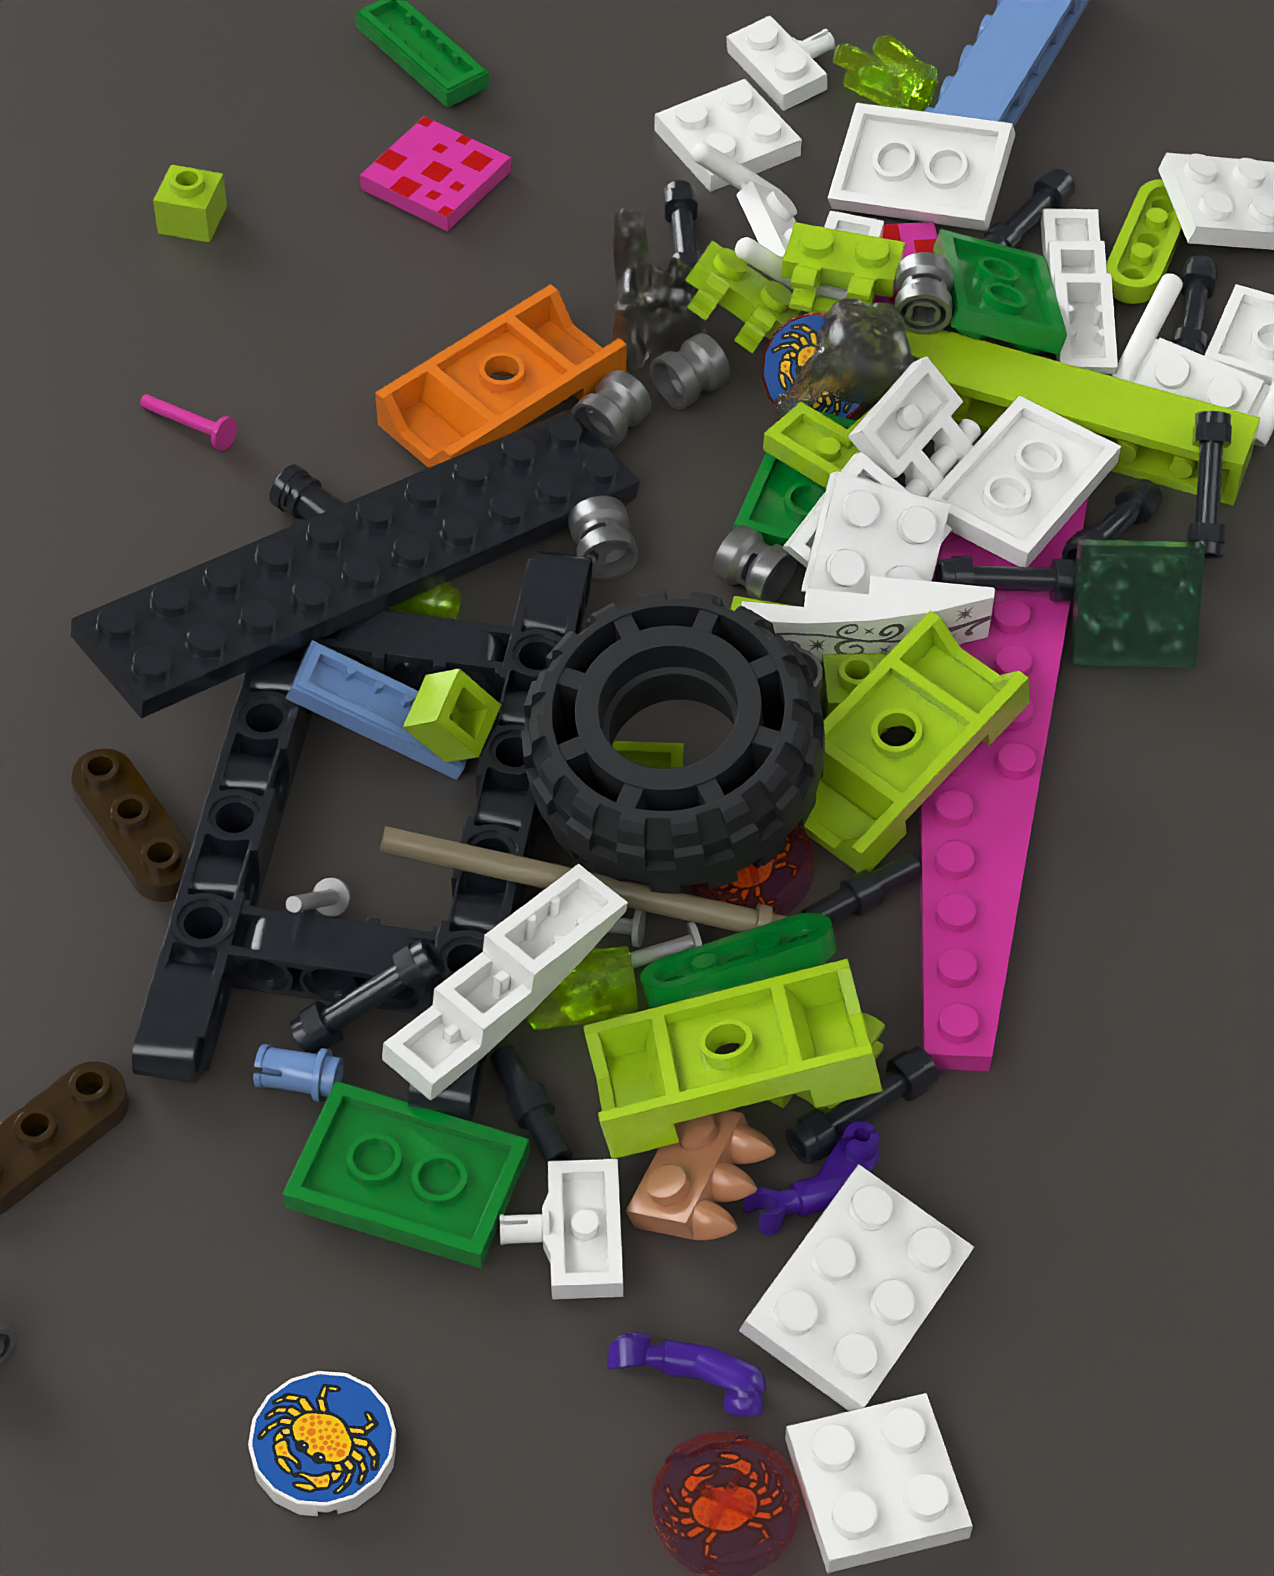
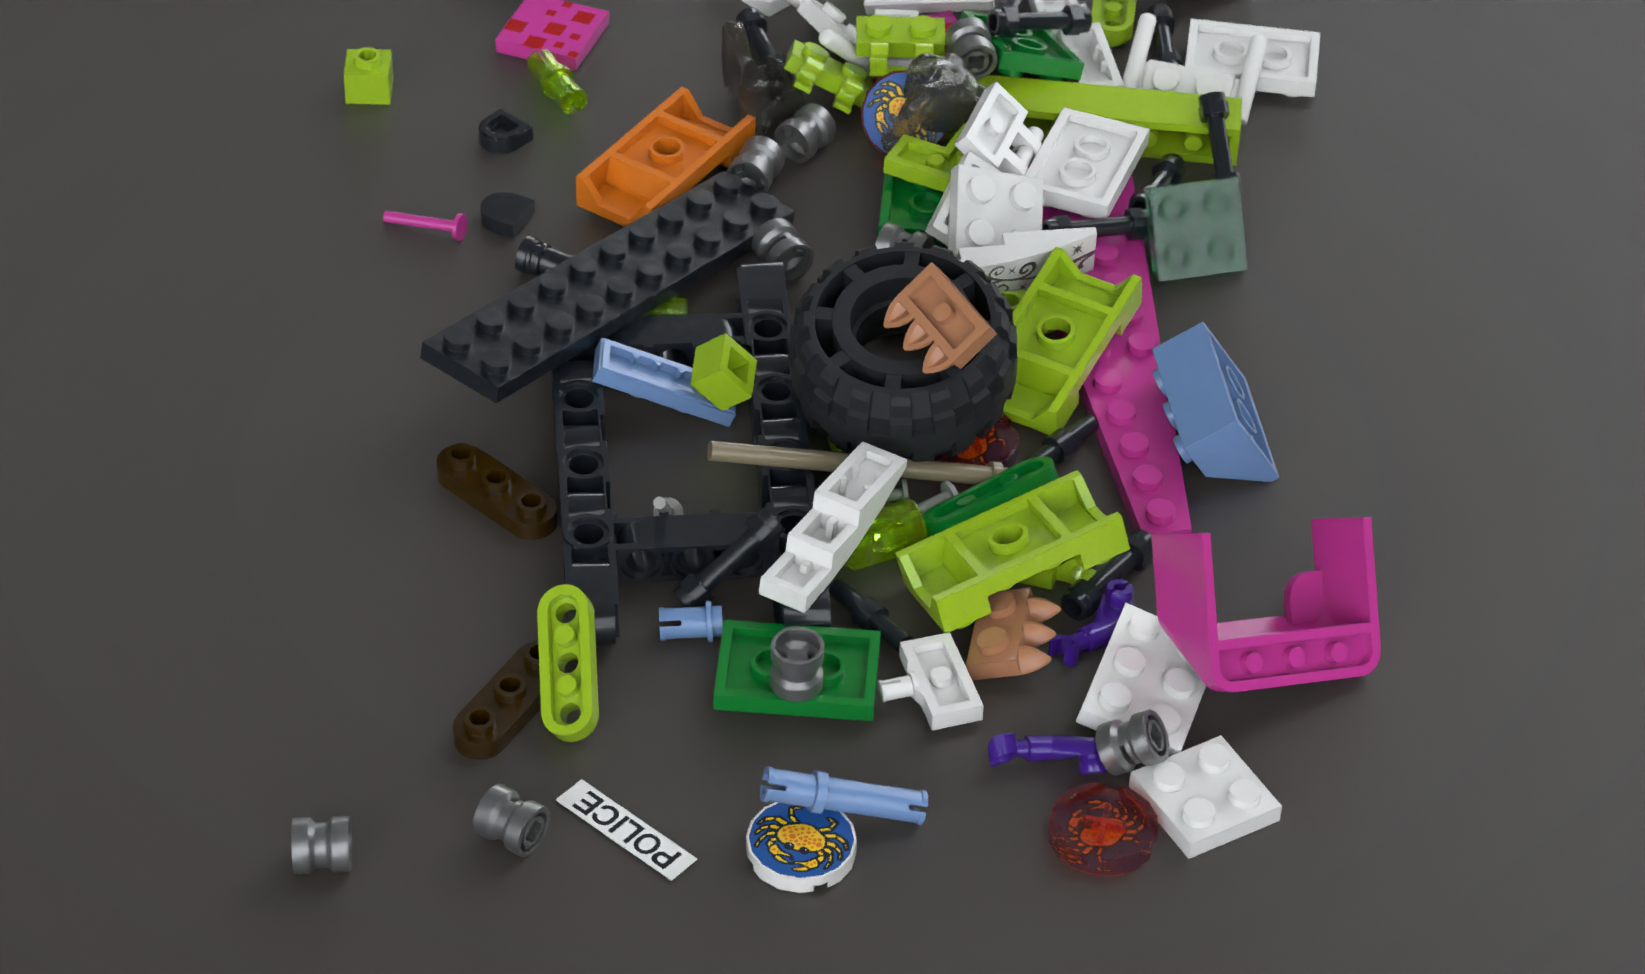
camera: 15 degrees left, 10 degrees down
none -> black tile [479,109,533,154]
none -> black tile [480,192,535,238]
none -> clear neon green pin [528,49,588,114]
none -> lime plate [537,584,599,742]
none -> white sticker [555,779,698,881]
none -> medium blue pin [760,766,928,825]
none -> flat silver wheel [770,626,824,702]
none -> nougat plate [884,262,997,374]
none -> black bar [987,5,1092,38]
none -> flat silver wheel [1096,709,1170,776]
none -> dark pink windscreen [1151,517,1381,692]
none -> medium blue slope [1152,322,1280,482]

